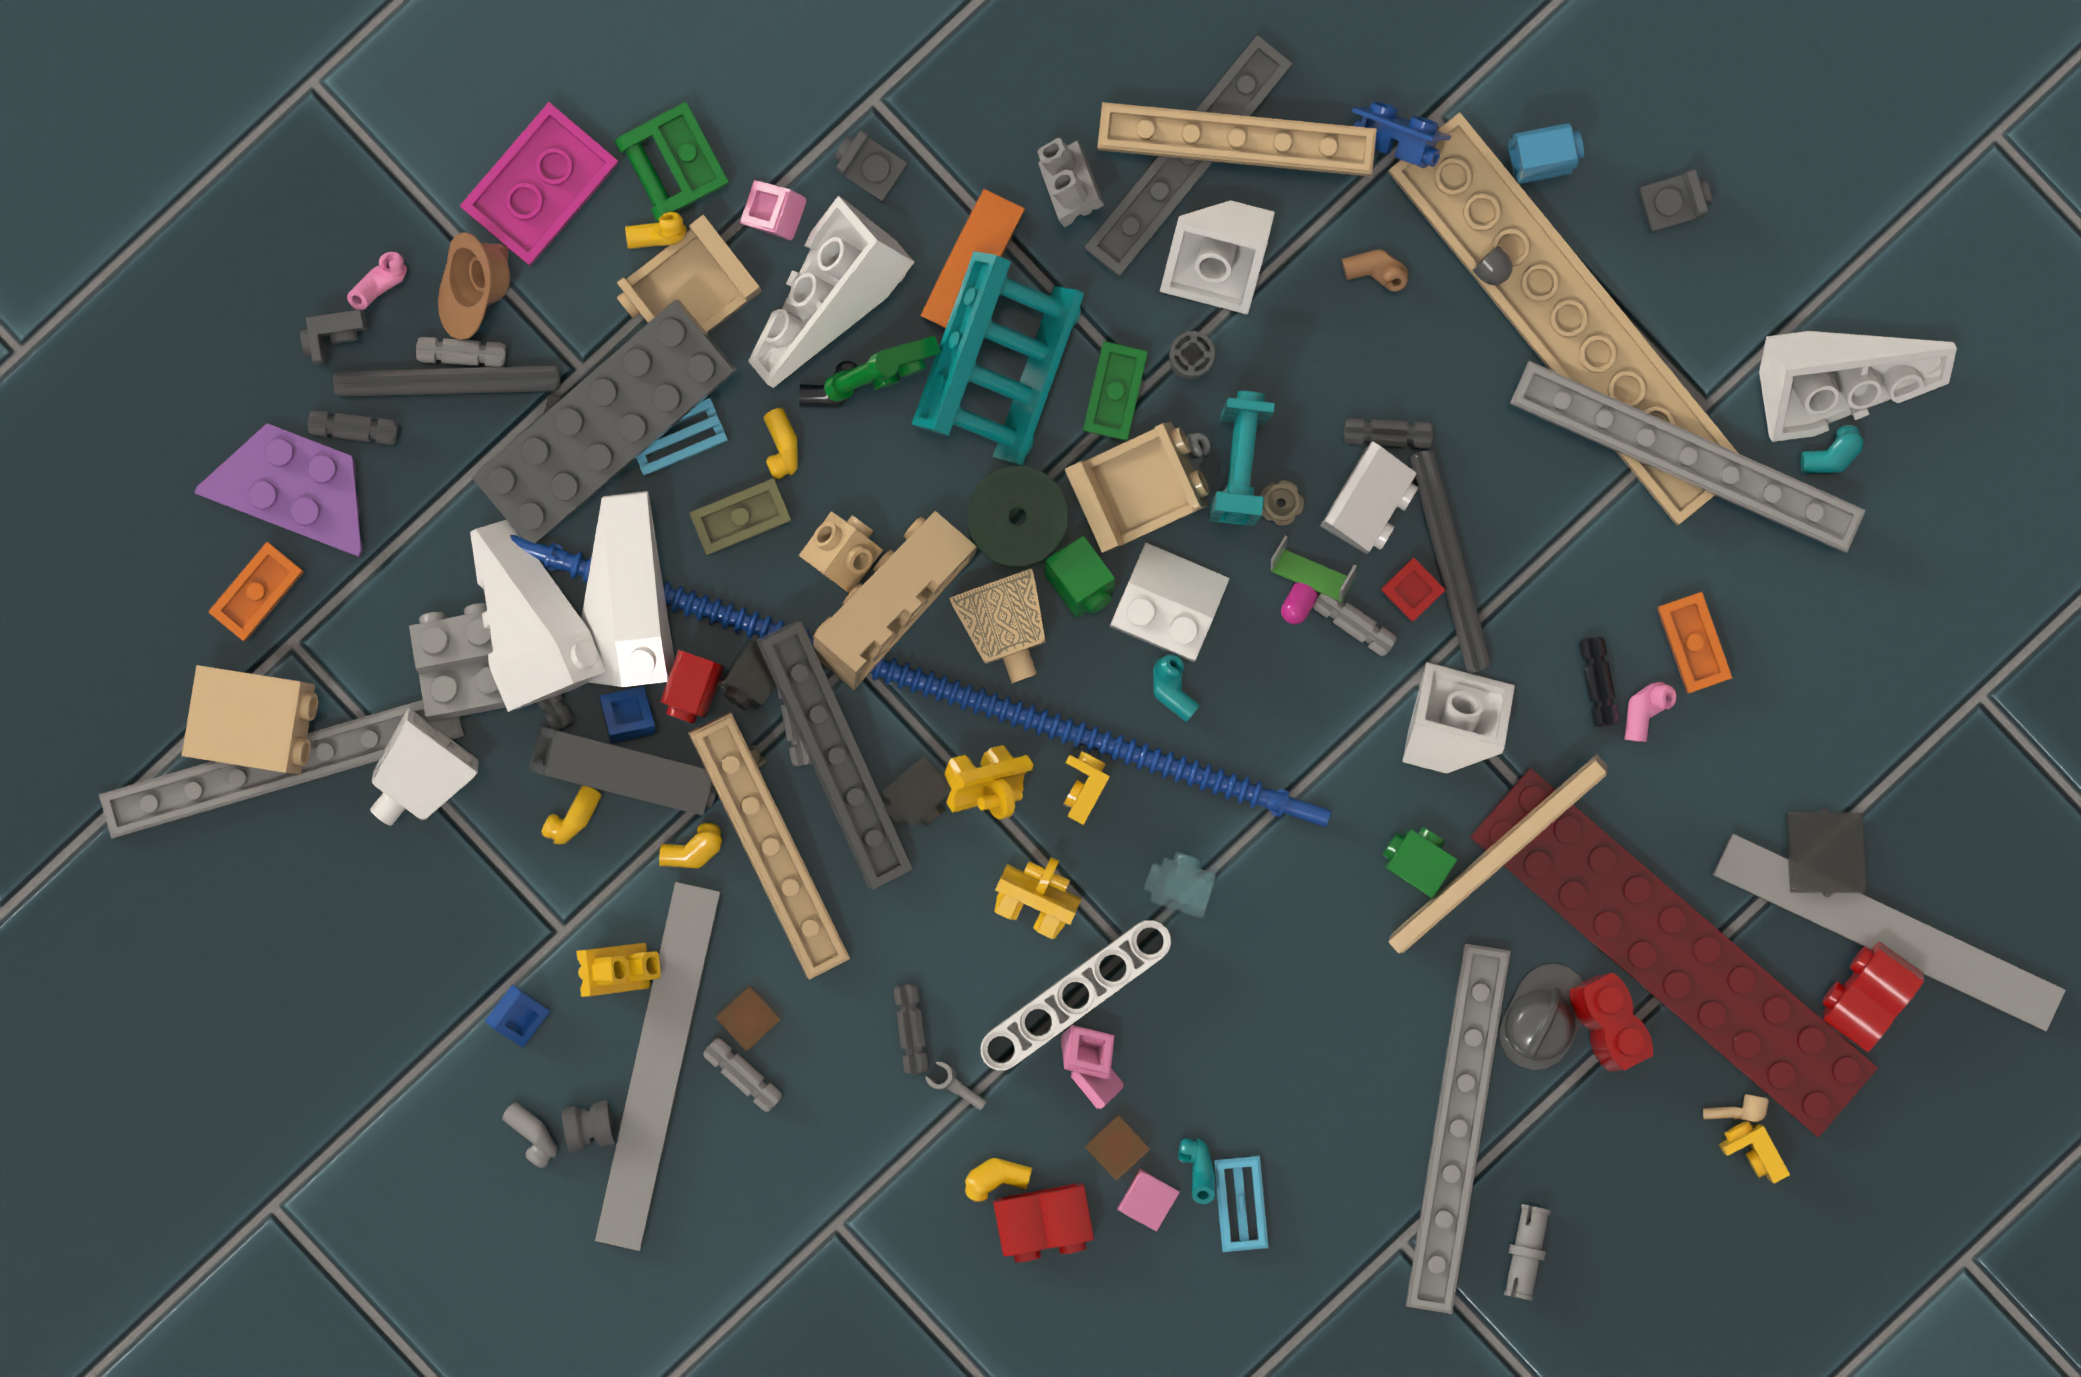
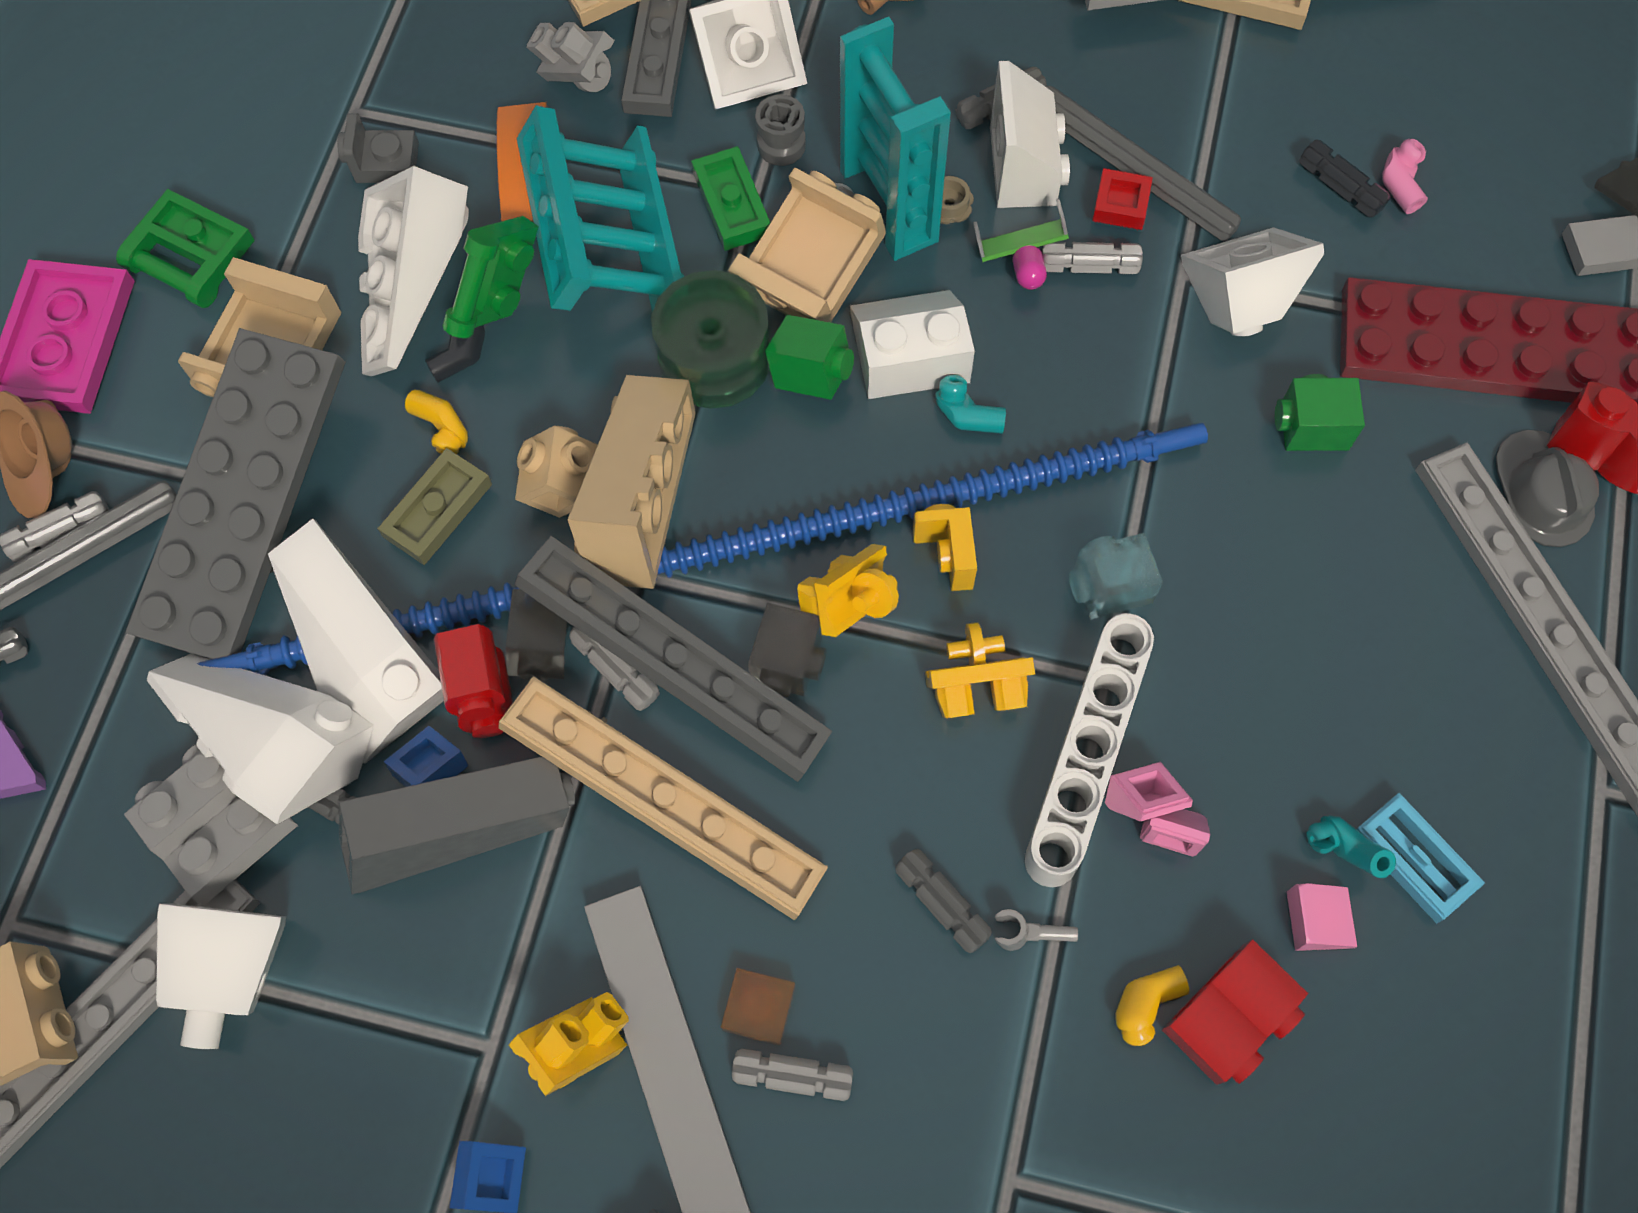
camera: 30 degrees left, 20 degrees down
yellow arm [541,785,602,845] -> none
yellow arm [625,212,687,249] -> none
medium azure tile [636,398,729,477] -> none
yellow arm [659,822,723,869] -> none
bright pink slope [739,180,806,240] -> none
tan torso [949,568,1046,683] -> none
clear orange plate [1085,1115,1150,1181] -> none
tan tile [1388,754,1607,954] -> none
orange plate [1656,592,1732,694] -> none

